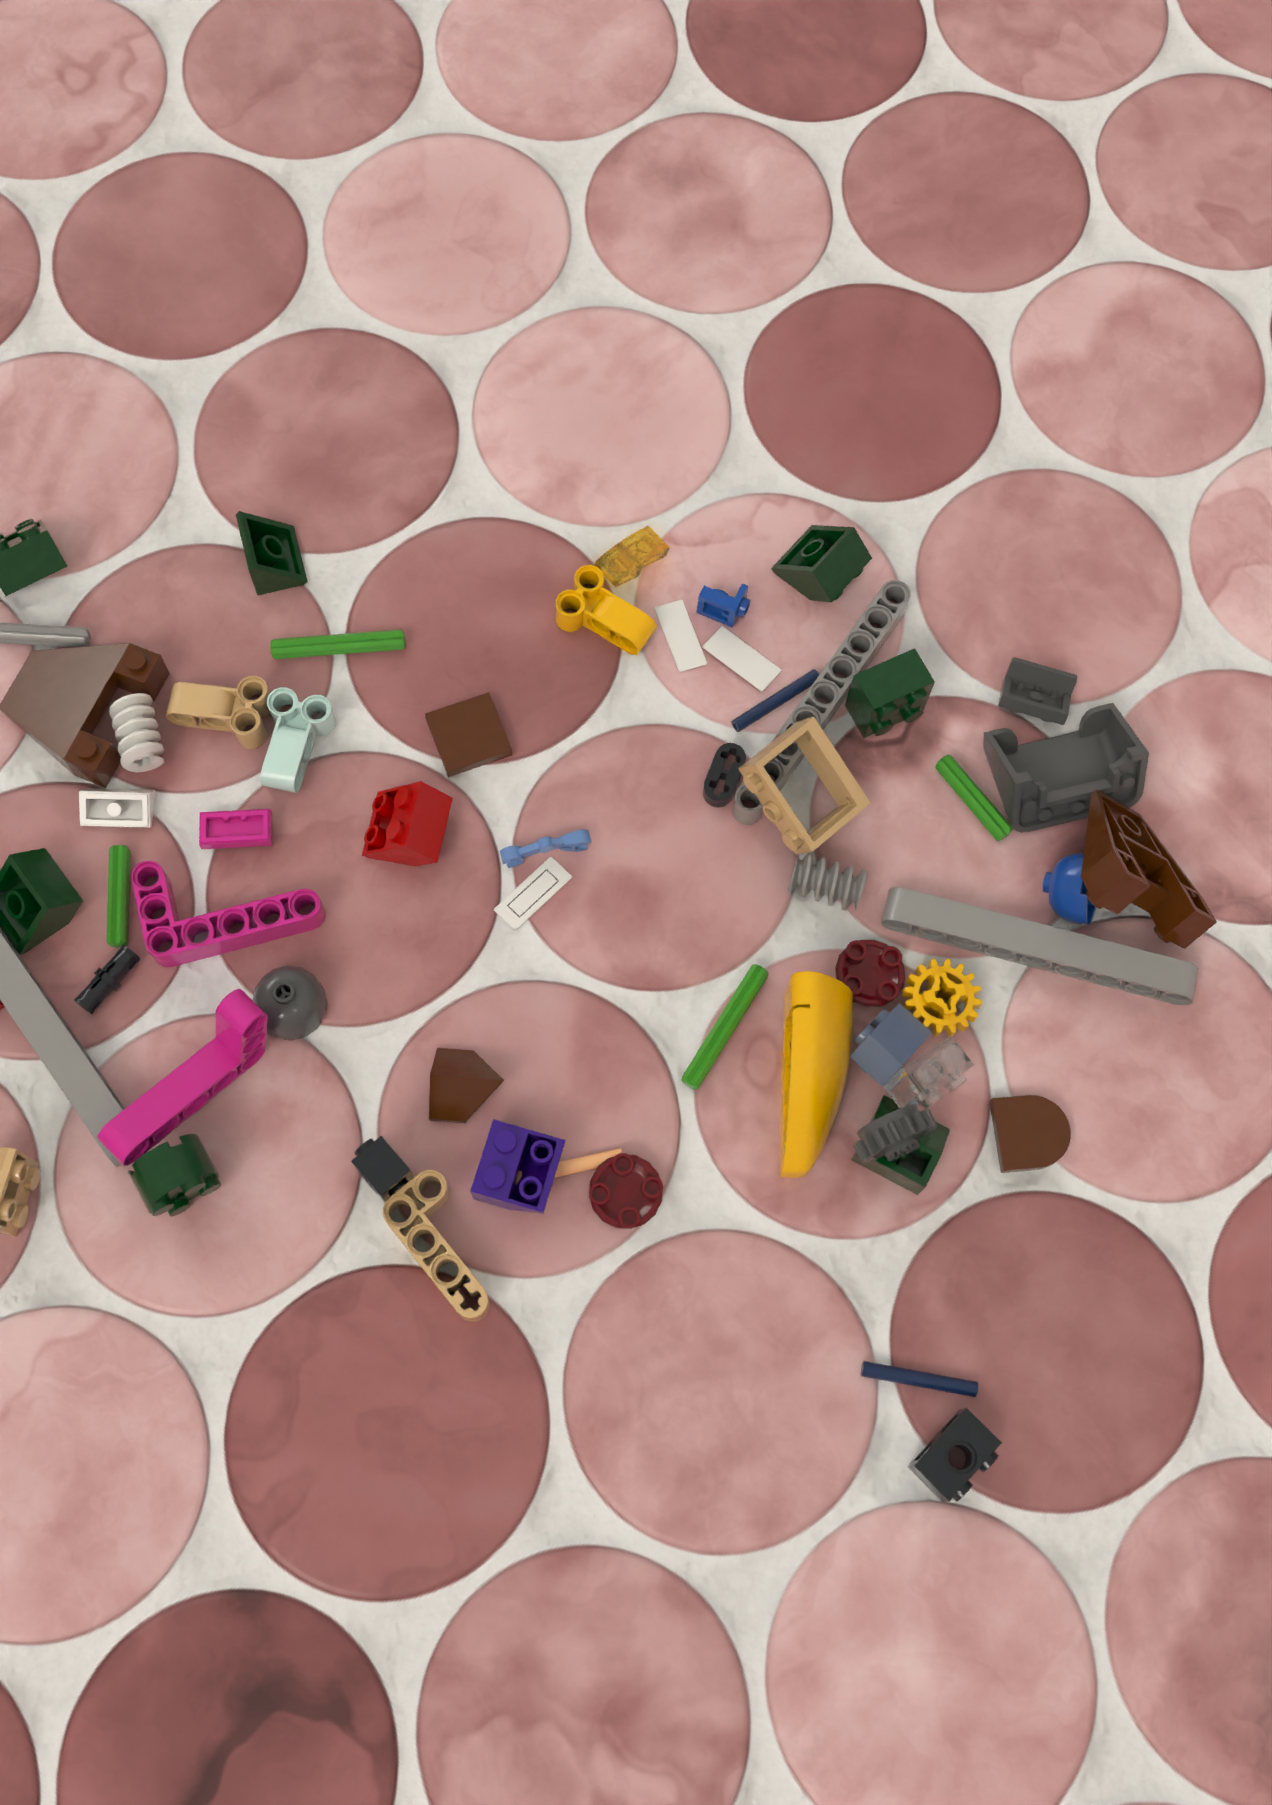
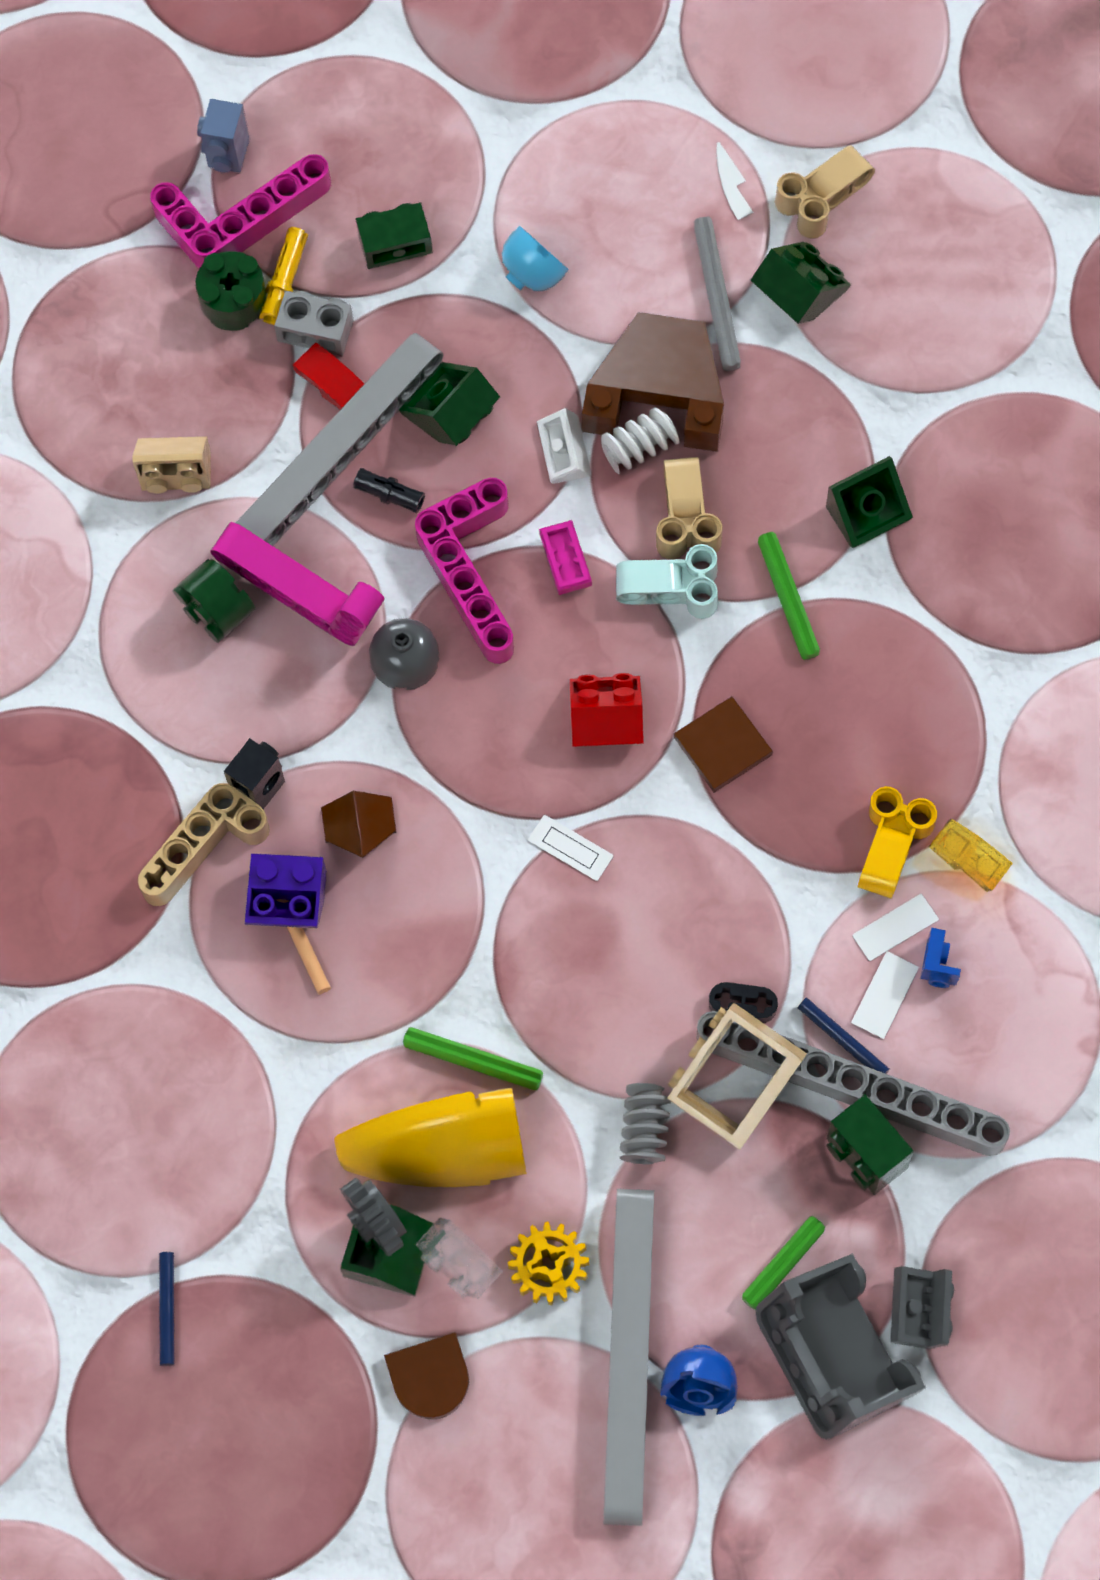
camera: 85 degrees right, 0 degrees up
bright green axle [107,845,130,948] -> none
medium blue piece [500,829,592,868] -> none
dark red dish [589,1153,663,1229] -> none
dark green slope [771,525,872,602] -> none
dark red dish [835,940,906,1007] -> none
sand blue brick [850,1003,932,1087] -> none
black brick [907,1408,1002,1502] -> none
reddish brown wedge [1081,789,1217,949] -> none

